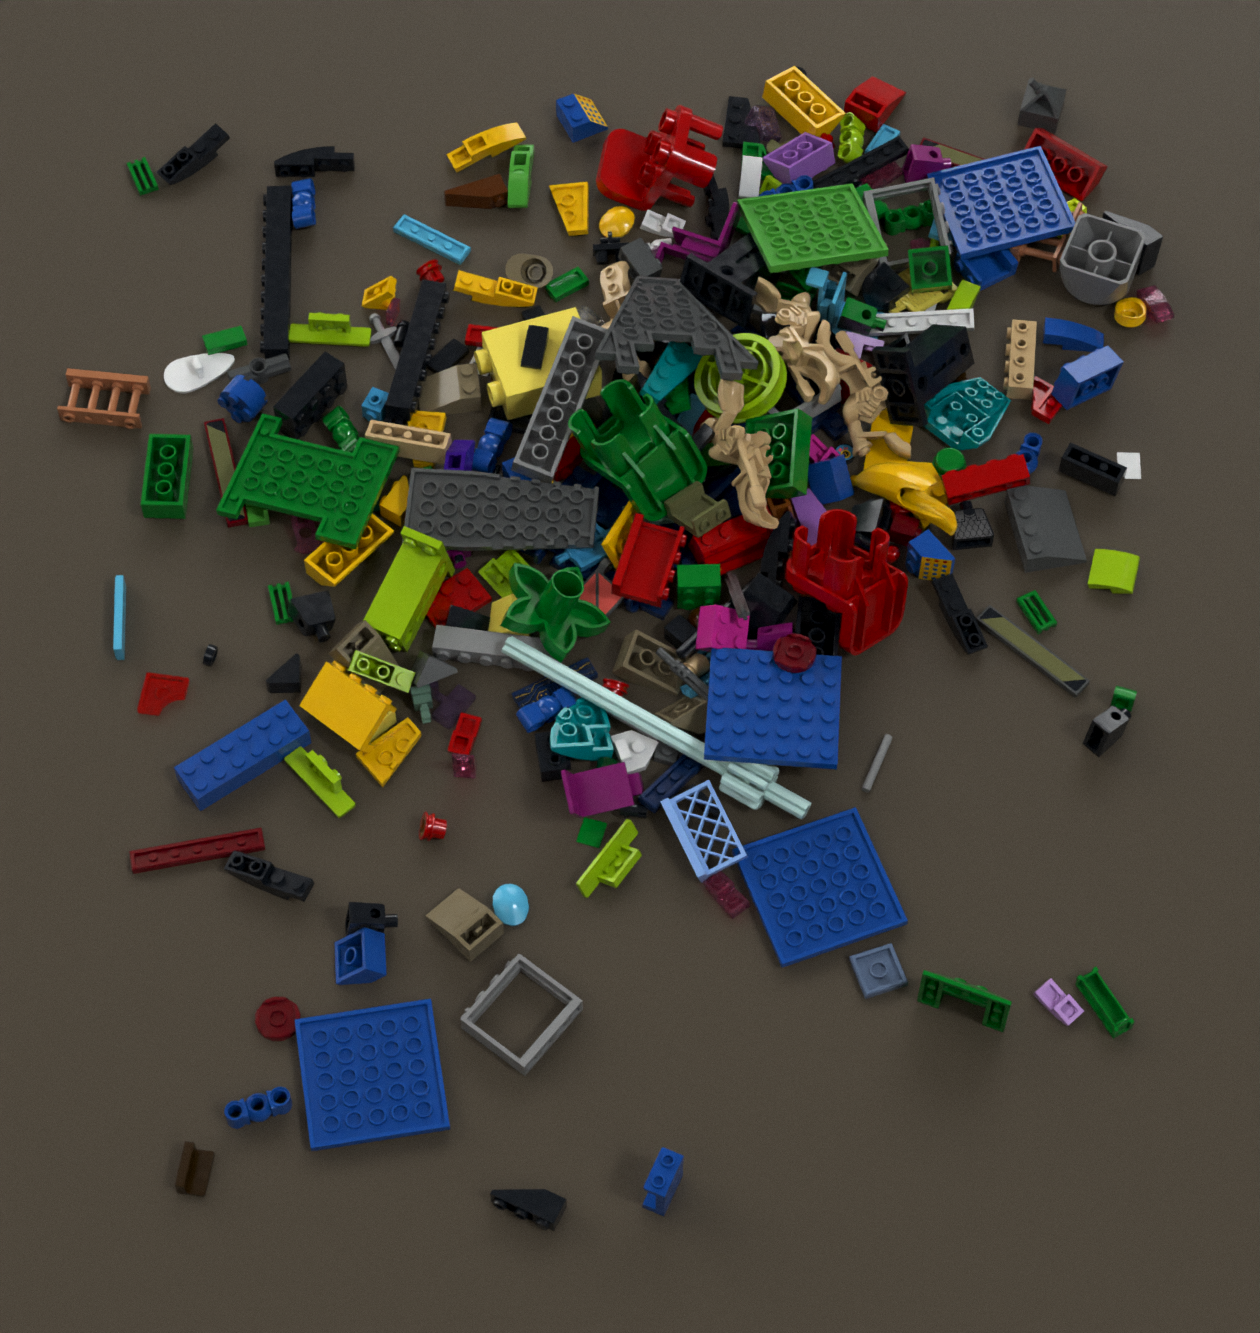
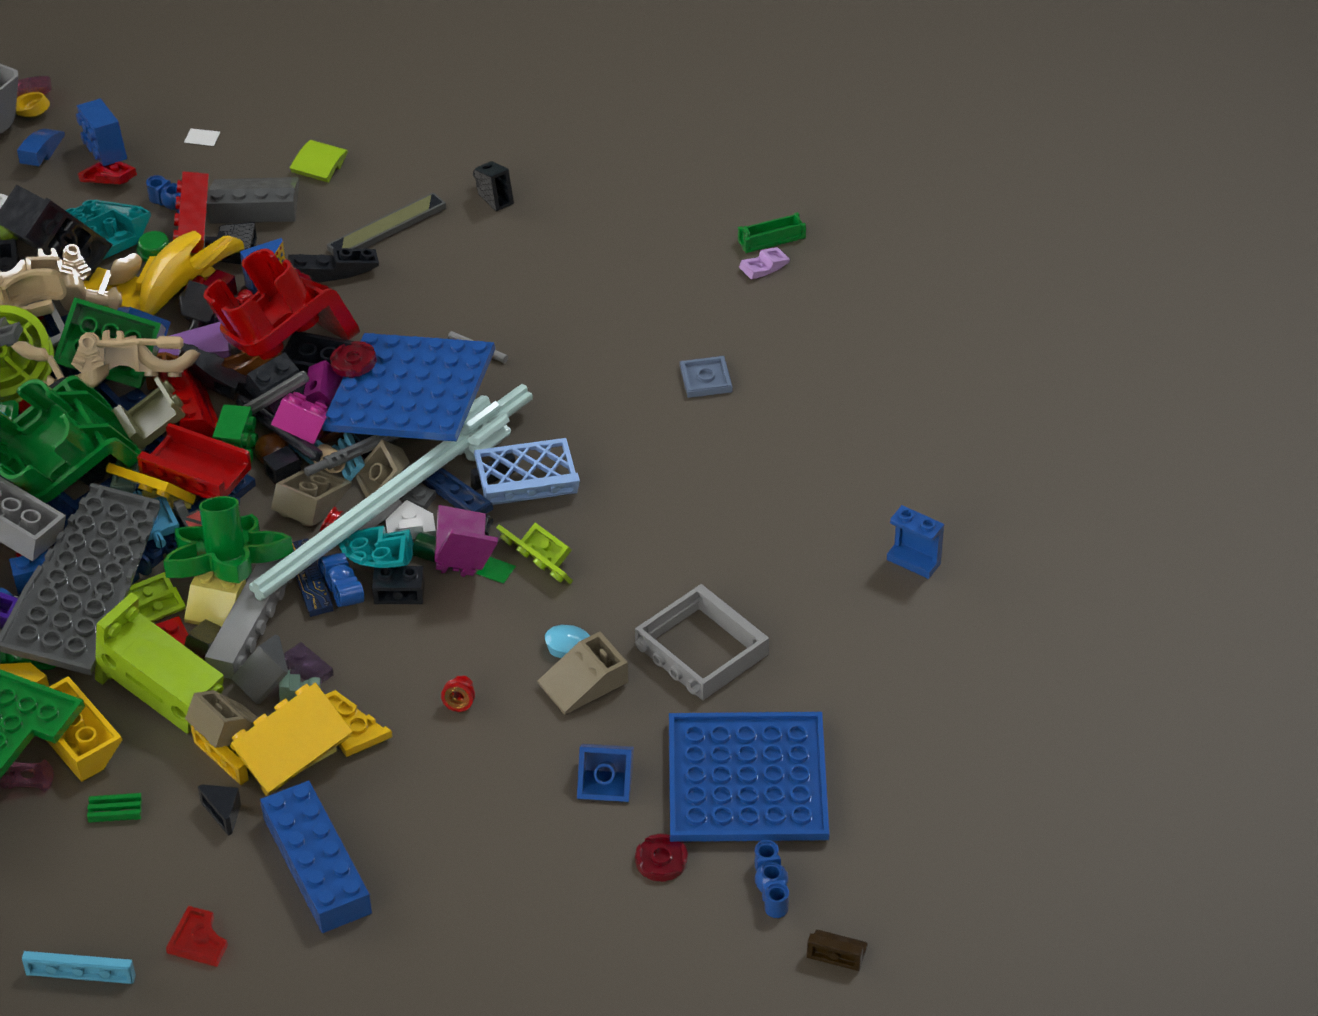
camera: 80 degrees left, 15 degrees down
dark red tile [129,827,265,874] -> none
black tile [203,644,218,667] -> none
black slope [224,850,315,902] -> none
lime bracket [284,746,356,818] -> none
black torso [287,590,335,642] -> none
black torso [345,902,398,936] -> none
lime slope [348,650,416,693] -> none
red slope [447,712,482,757] -> none
clear pink slope [452,753,477,779] -> none
black slope [490,1189,567,1231] -> none
clear pink slope [703,871,750,919] -> none
blue plate [732,807,908,968] -> none
green slope [917,970,1012,1032] -> none
tan brick [1003,319,1037,400] -> none
green tile [1016,590,1057,635] -> none
black brick [1059,442,1127,496] -> none
green brick [1110,685,1137,712] -> none

